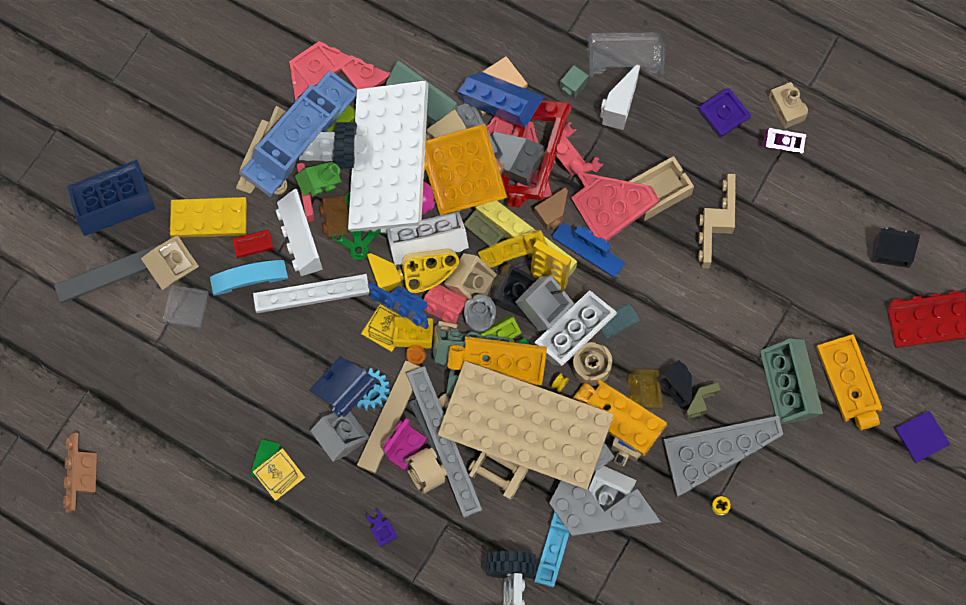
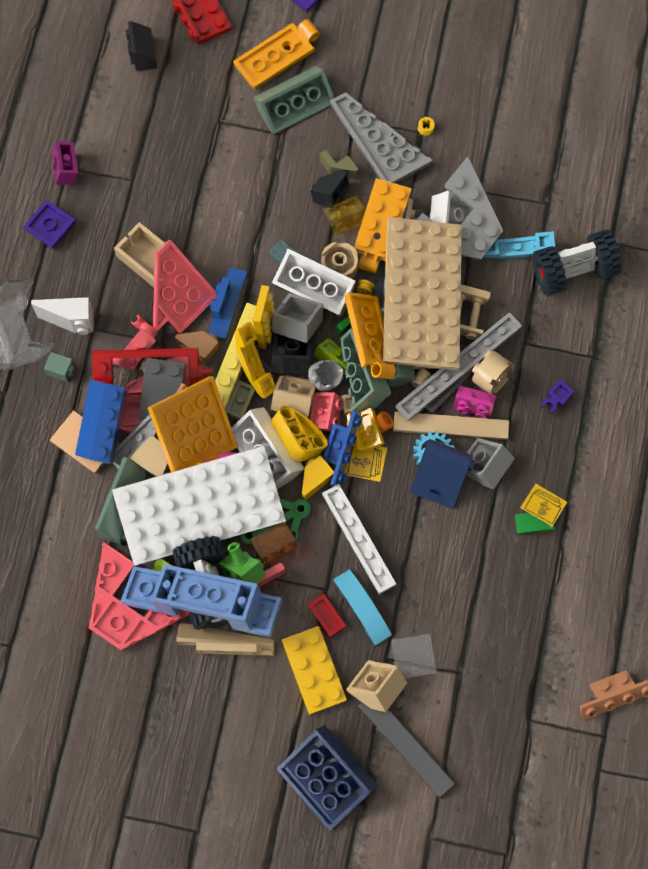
camera: 110 degrees left, 0 degrees up
white slope [276,189,323,276] -> none
tan bracket [698,174,735,268] -> none
tan brick [769,82,808,129] -> none

